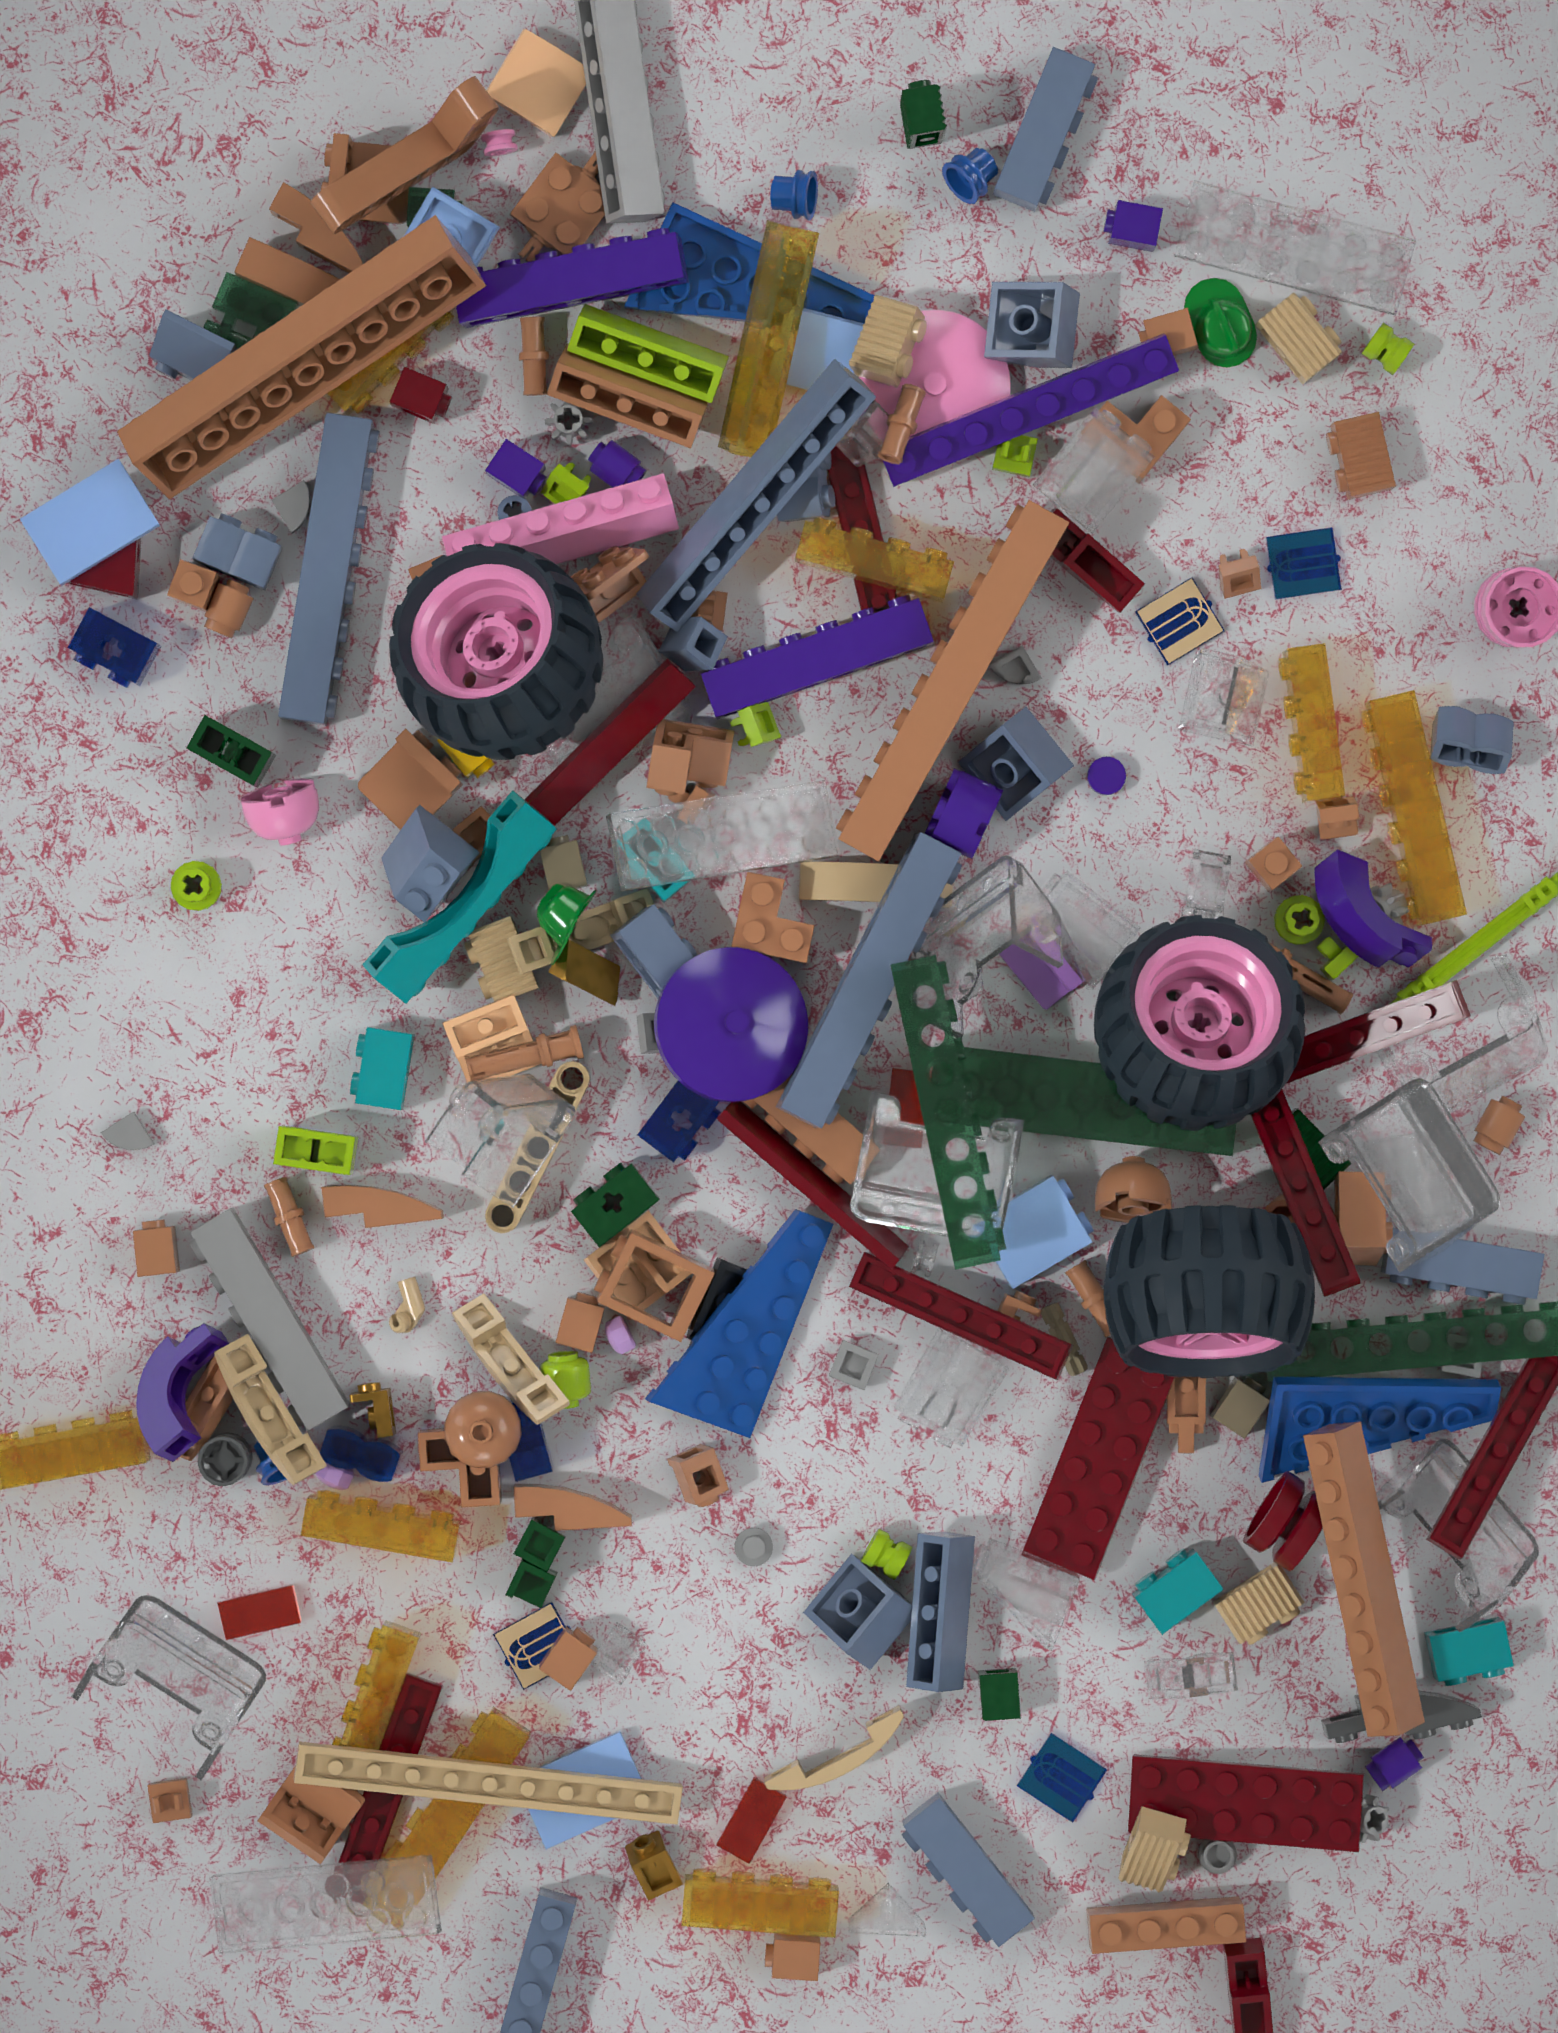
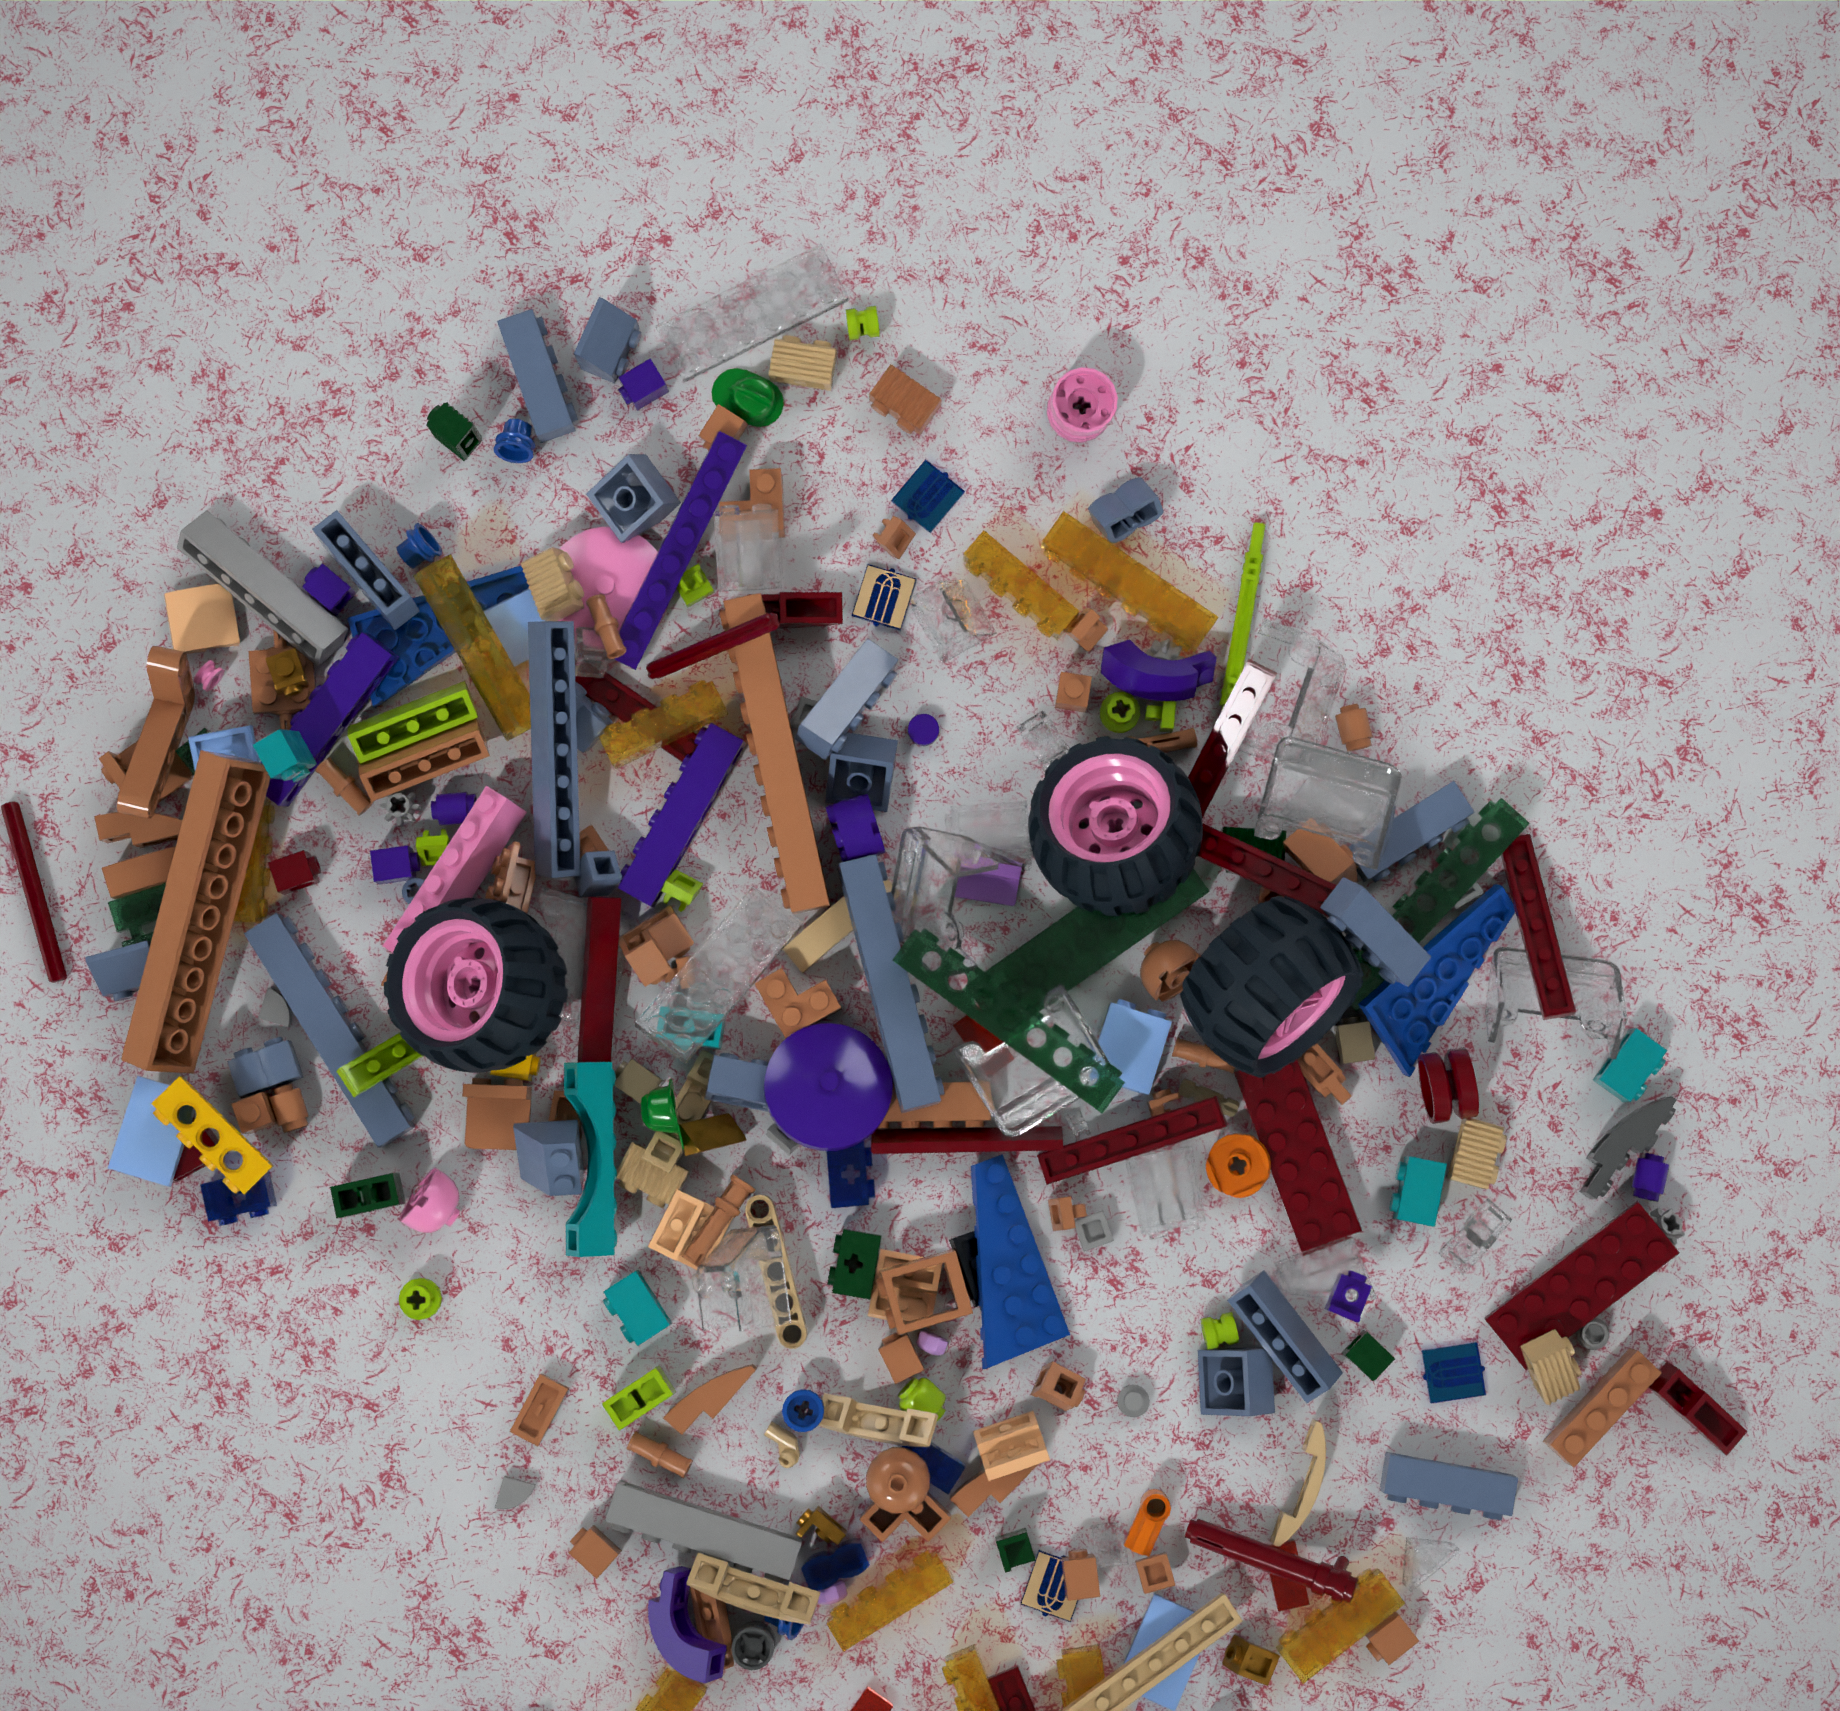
camera: 35 degrees left, 5 degrees down
dark green panel [513,1517,566,1572] -> none
nougat brick [1303,1422,1425,1737] -> none
none -> dark red axle [1,801,67,983]
none -> yellow brick [151,1076,274,1194]
none -> teal brick [253,729,317,782]
none -> pearl gold bracket [265,648,309,697]
none -> dark purple brick [302,563,356,616]
none -> sand blue brick [312,510,419,630]
none -> lime tile [336,1033,423,1098]
none -> nougat plate [509,1373,569,1447]
none -> sand blue slope [574,297,641,384]
none -> dark red axle [646,613,780,679]
none -> blue piece [782,1389,824,1432]
none -> brick [794,638,899,760]
none -> light nougat slope [973,1411,1050,1481]
none -> nougat tile [1048,1196,1087,1231]
none -> orange piece [1123,1489,1171,1557]
none -> nougat tile [1135,1552,1175,1594]
none -> dark red cylinder [1185,1518,1358,1603]
none -> orange plate [1206,1133,1271,1198]
none -> sand blue brick [1320,877,1431,987]
none -> dark purple brick [1324,1270,1372,1323]

